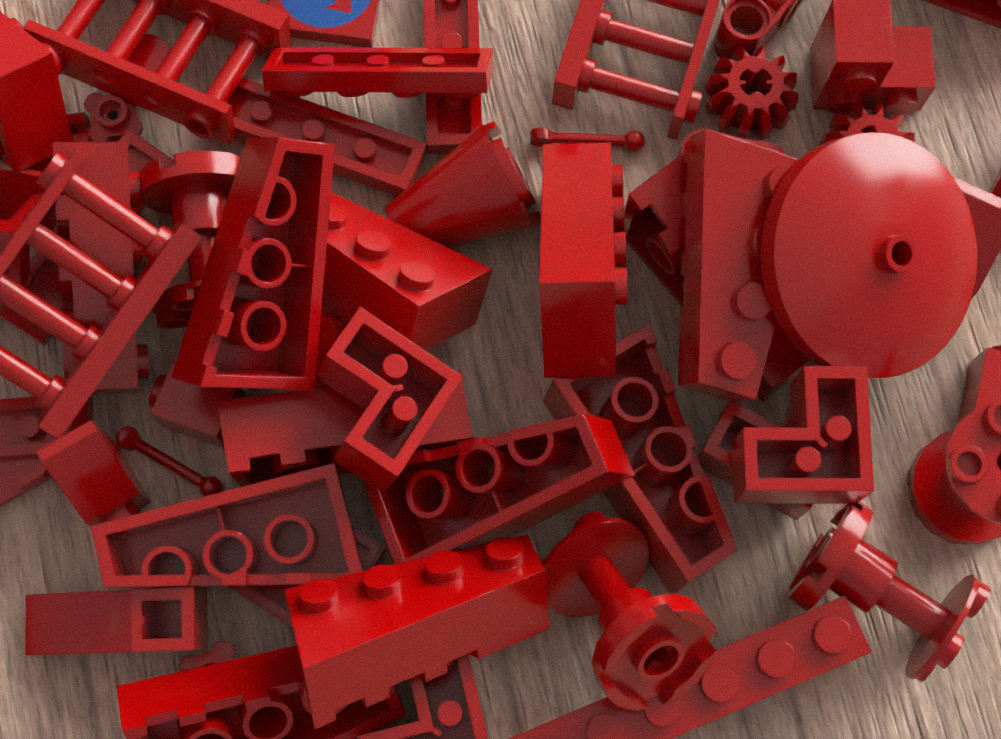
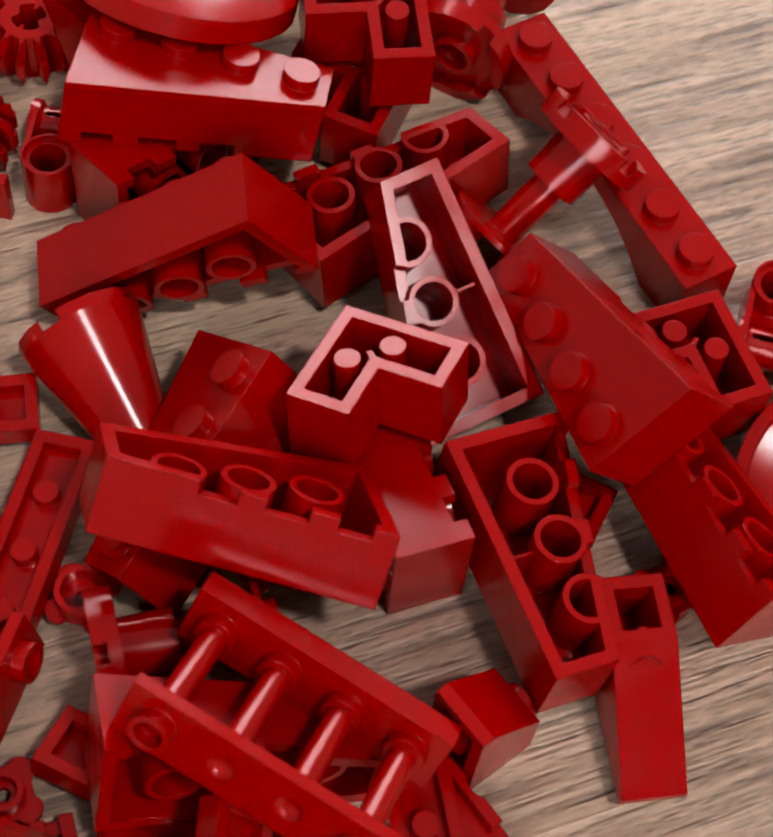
camera: 100 degrees left, 15 degrees down
red hinge [116,426,222,497] -> none
red brick [149,360,247,449] -> none
red hinge [530,128,645,152] -> none

